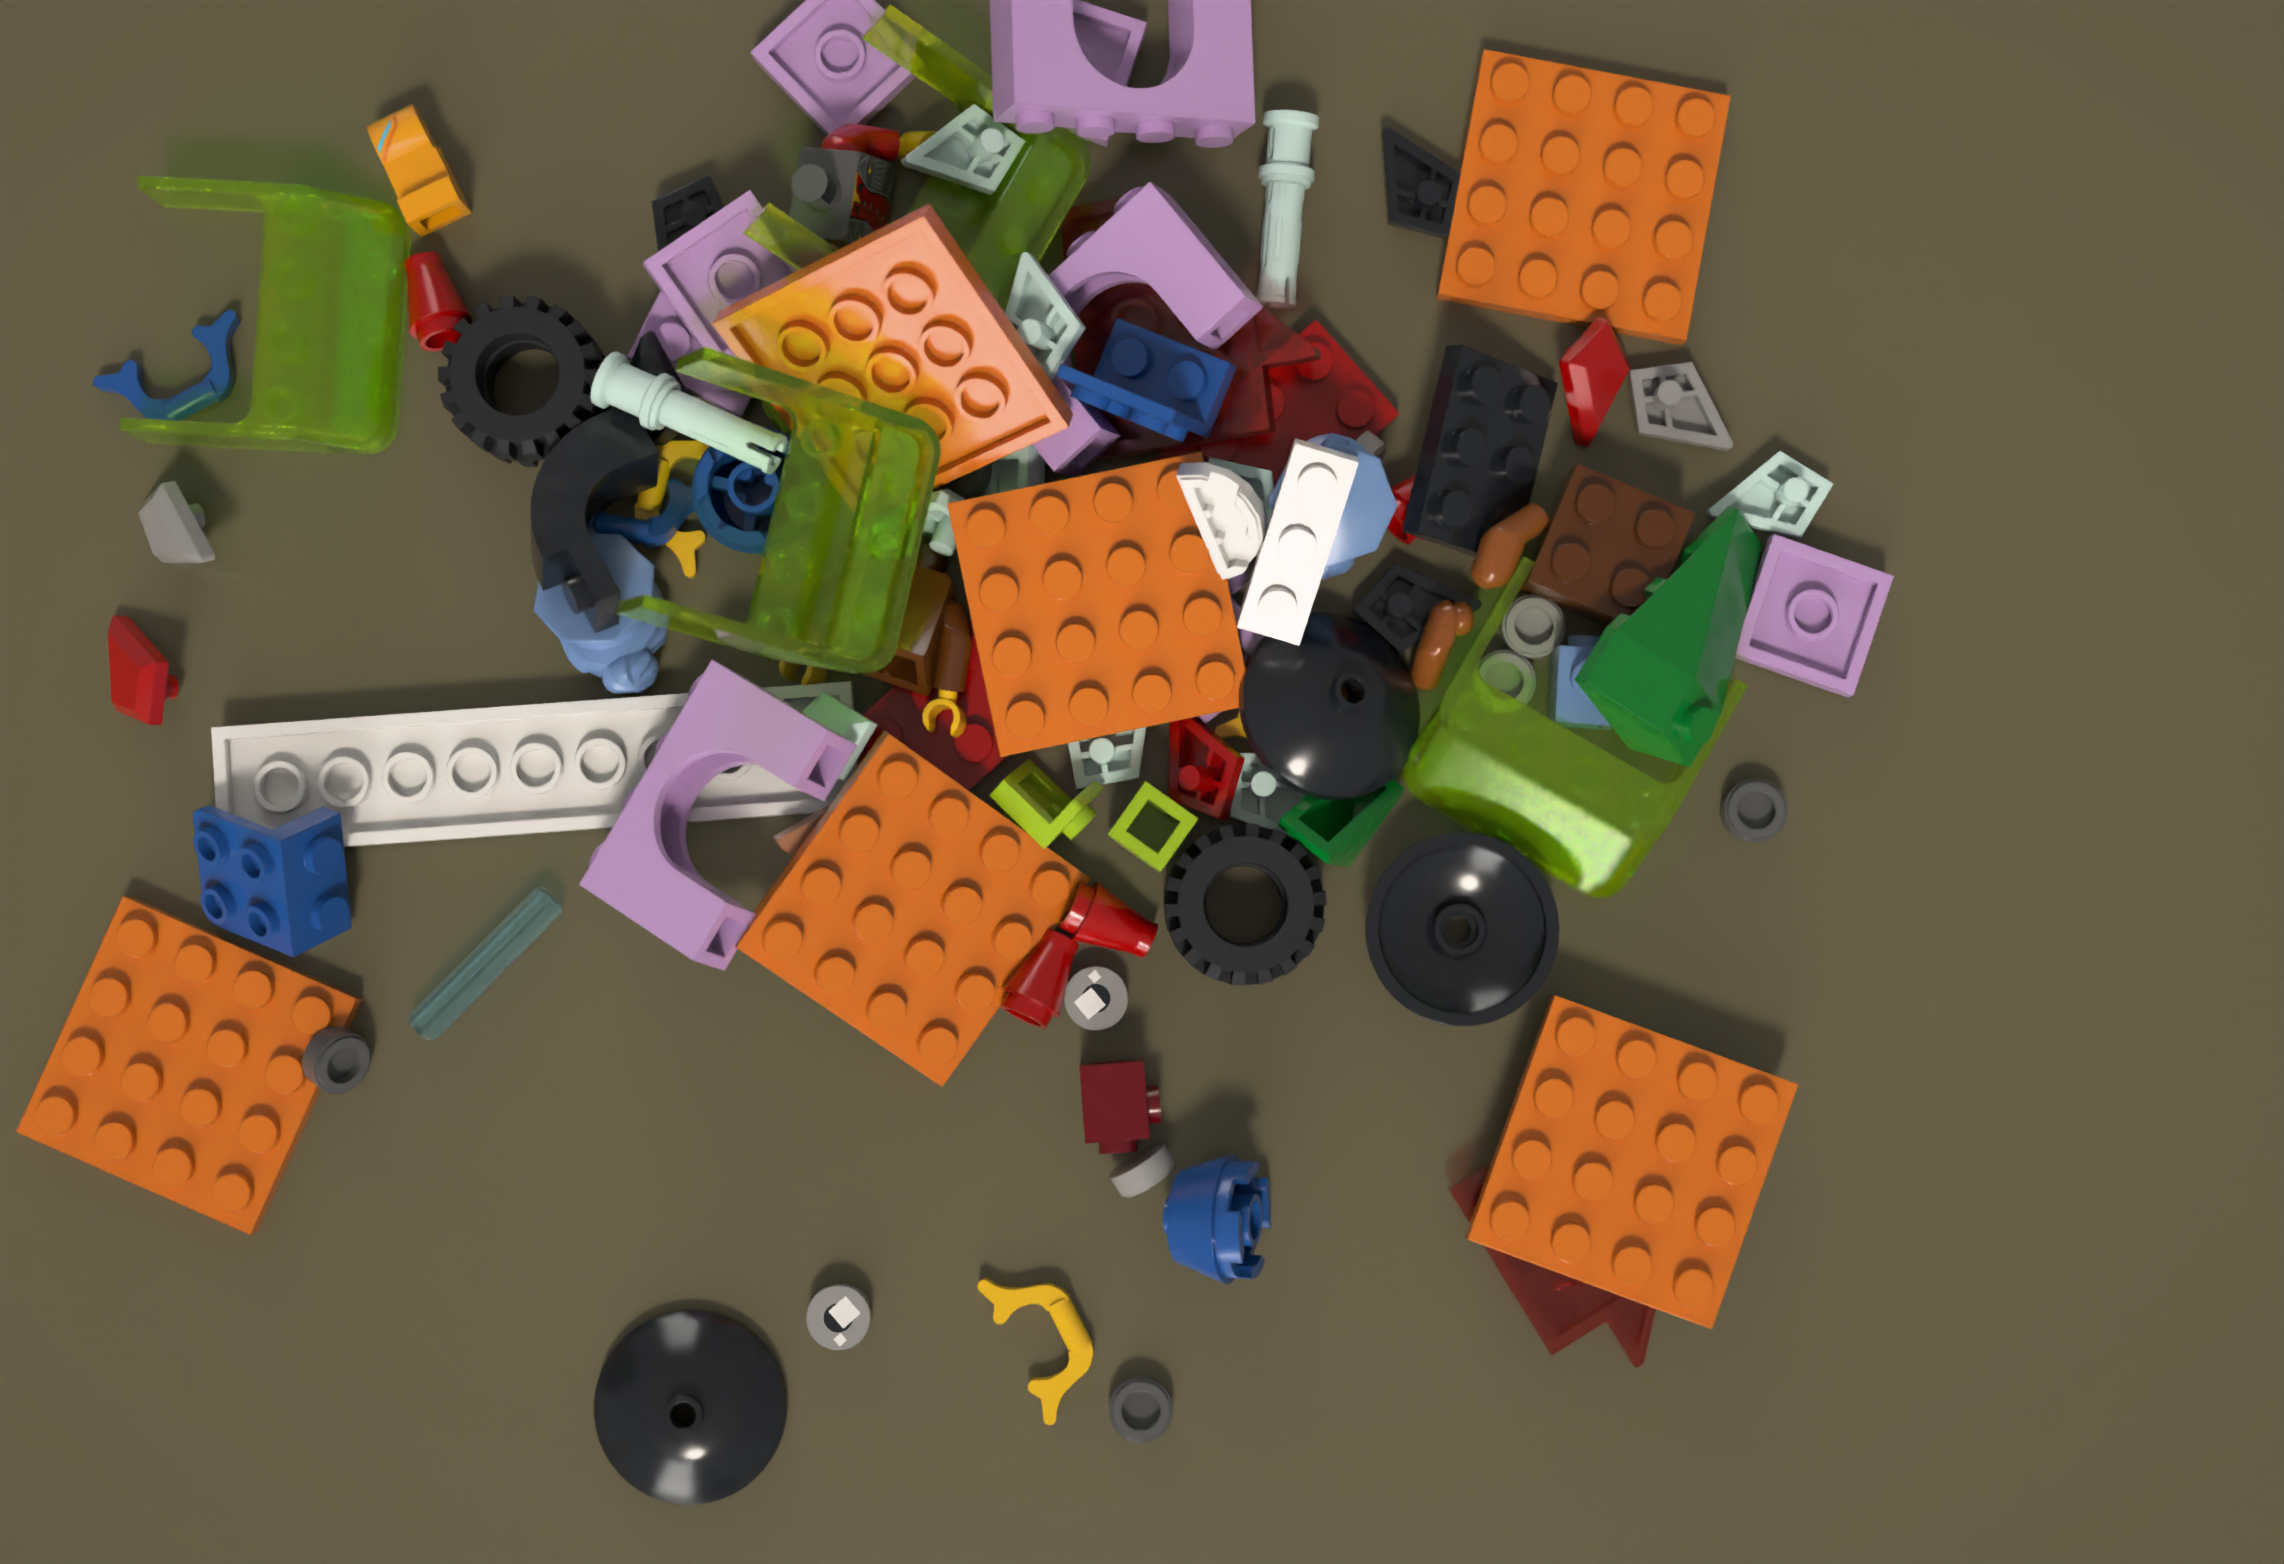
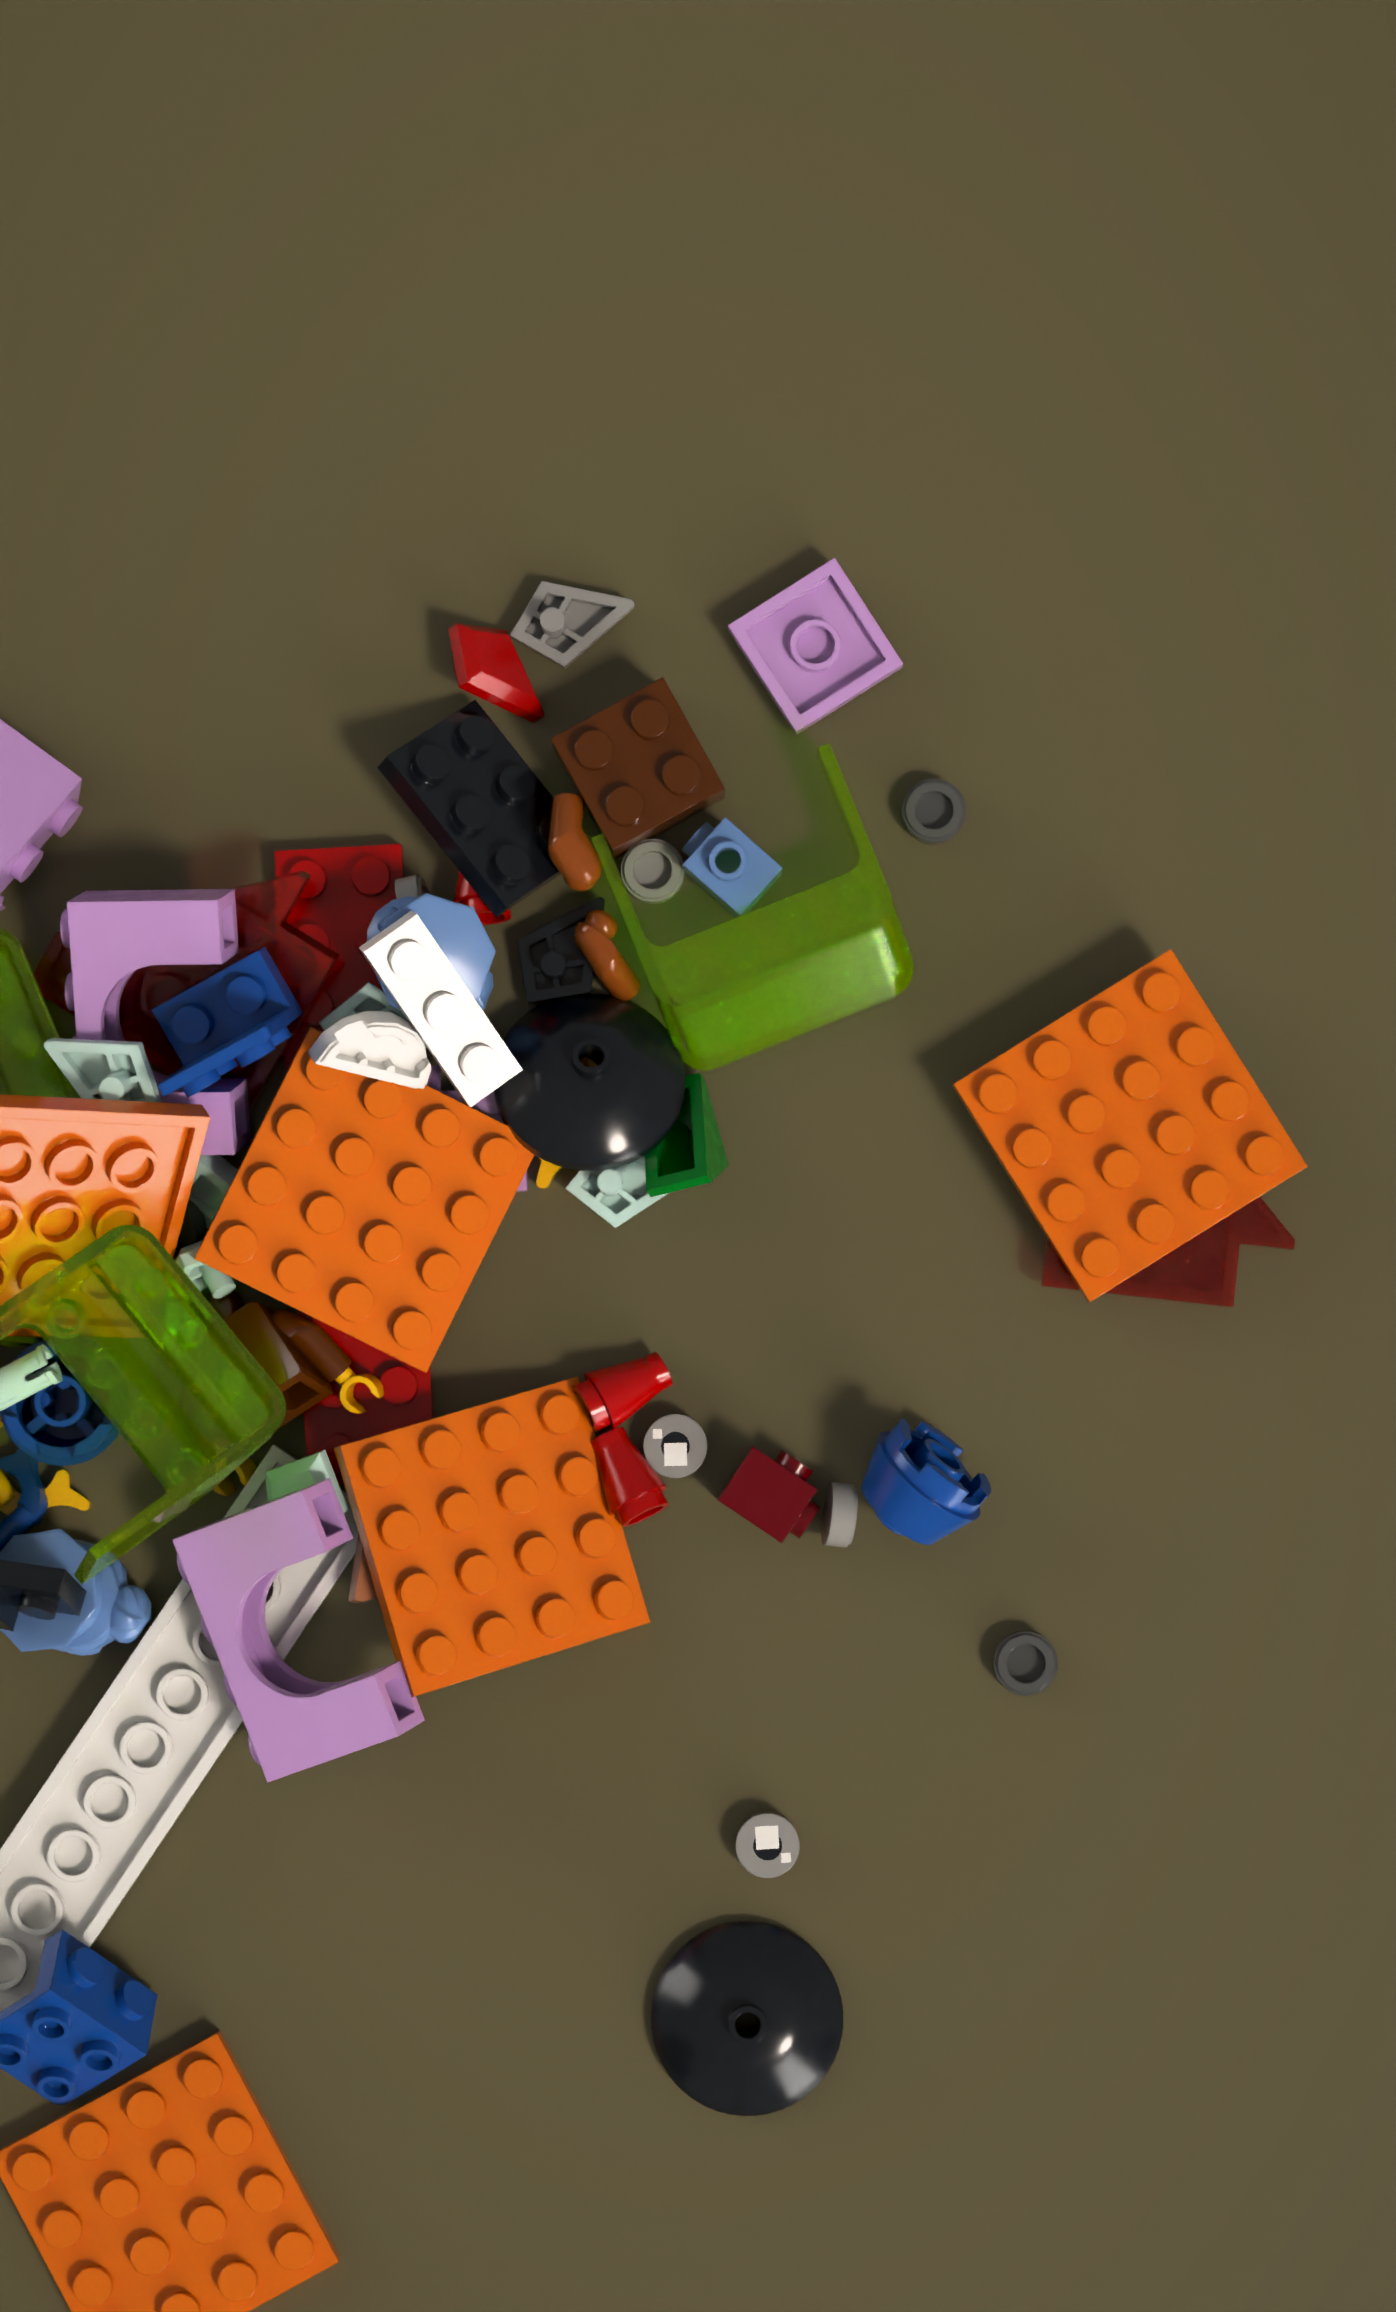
camera: 45 degrees left, 0 degrees up
dark grey tile [302,1026,371,1094] -> none
clear light blue axle [407,888,562,1041] -> none
yellow helmet [977,1277,1094,1425] -> none
lime bracket [989,758,1104,849] -> none
light aqua piece [1068,727,1146,790] -> none
lime brick [1108,781,1198,873] -> none
black tyre [1163,823,1327,986] -> none
red piece [1169,717,1245,820] -> none
light aqua pin [1256,110,1320,308] -> none
black dish [1365,832,1559,1026] -> none
black piece [1381,127,1461,240] -> none
orange plate [1436,49,1731,345] -> none
tile [1470,650,1536,715] -> none
green wedge [1575,507,1763,767] -> none
light aqua piece [1706,451,1833,539] -> none

